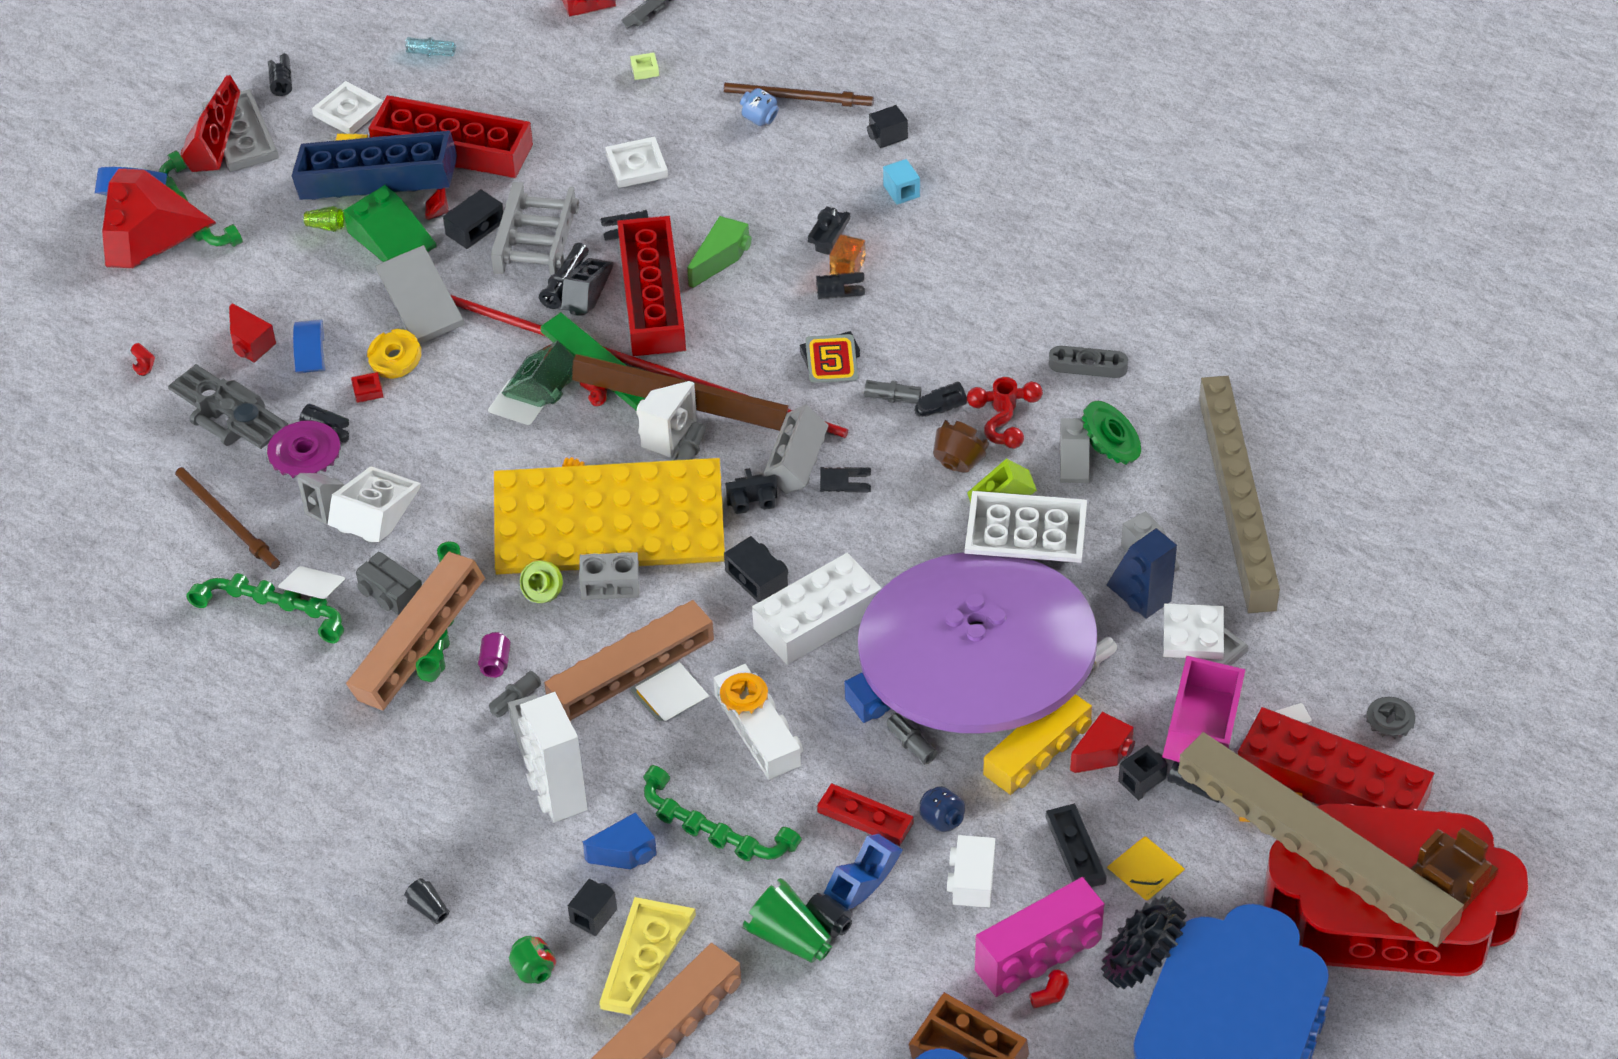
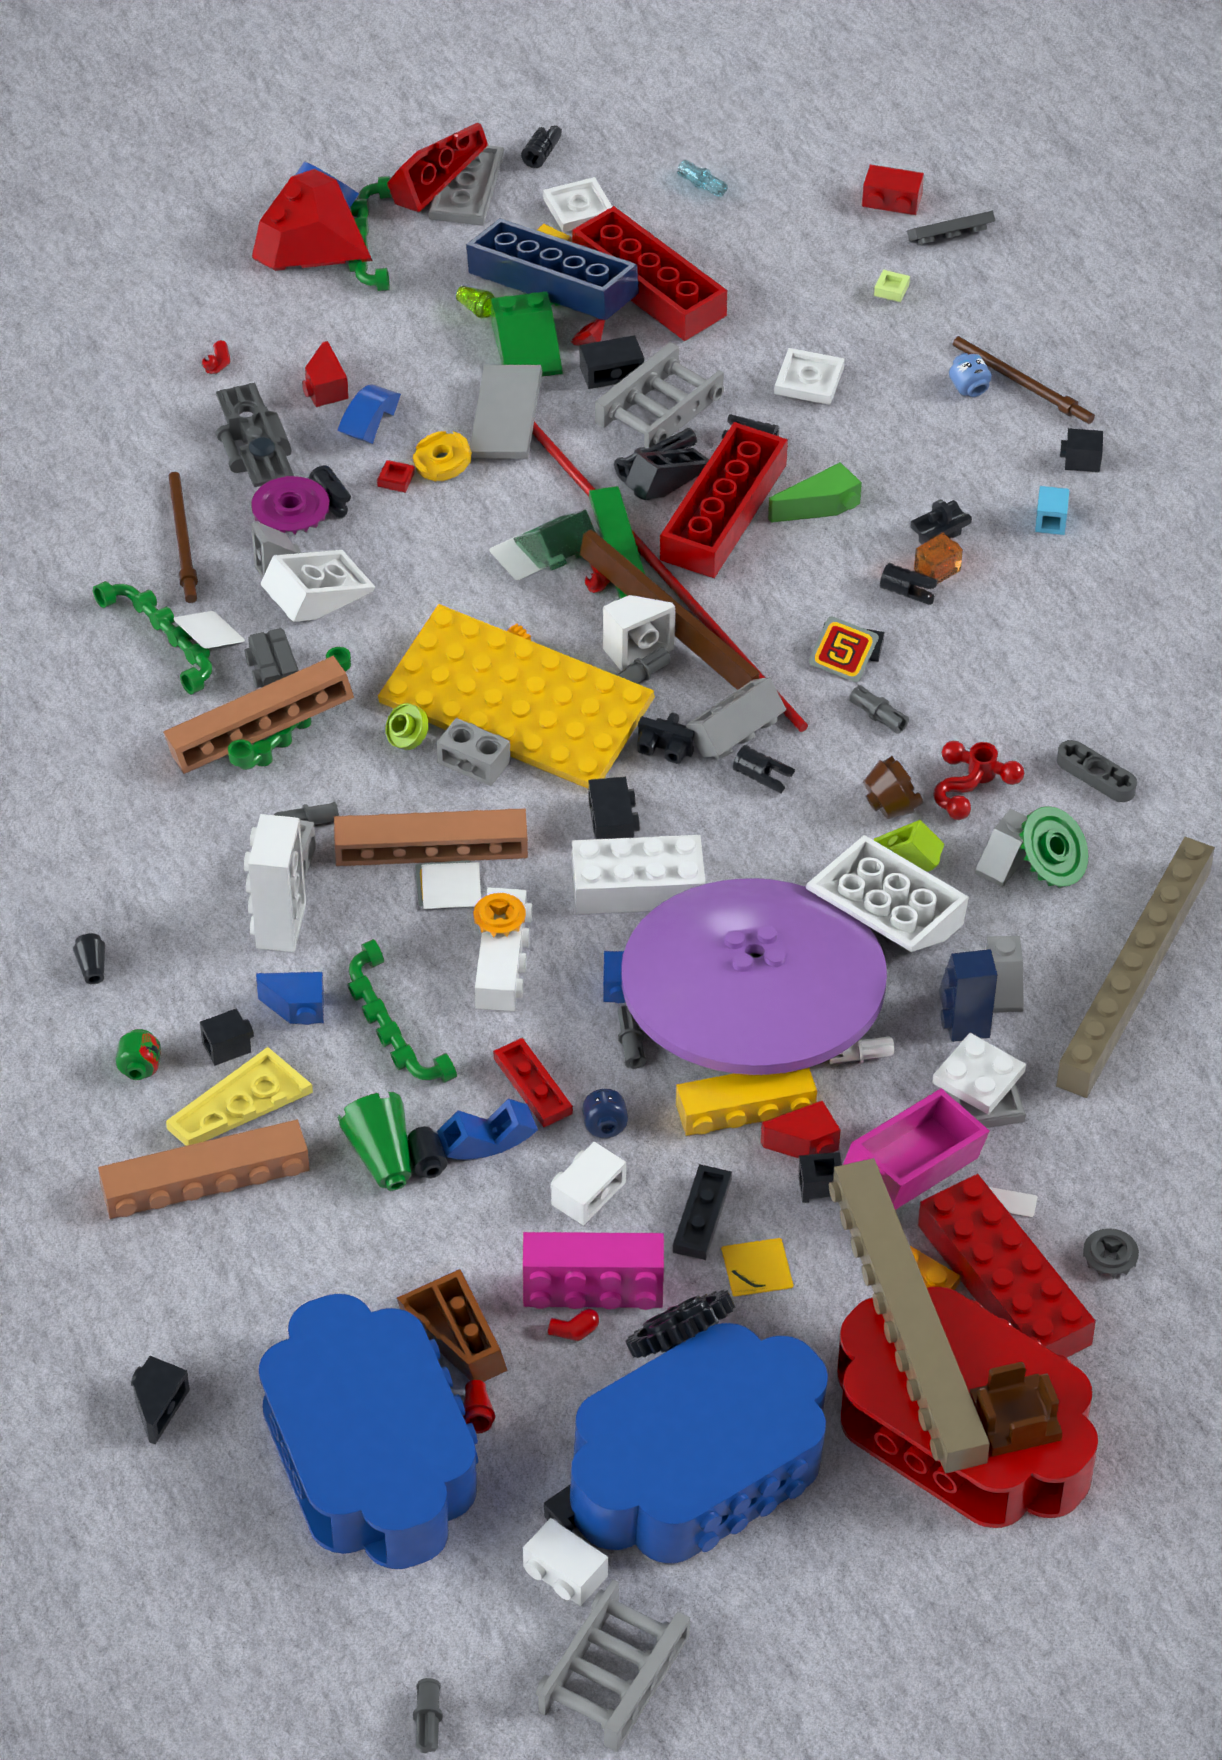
camera: 30 degrees right, 0 degrees up
magenta brick [478,632,511,678] -> none
black hinge [914,381,967,417] -> none

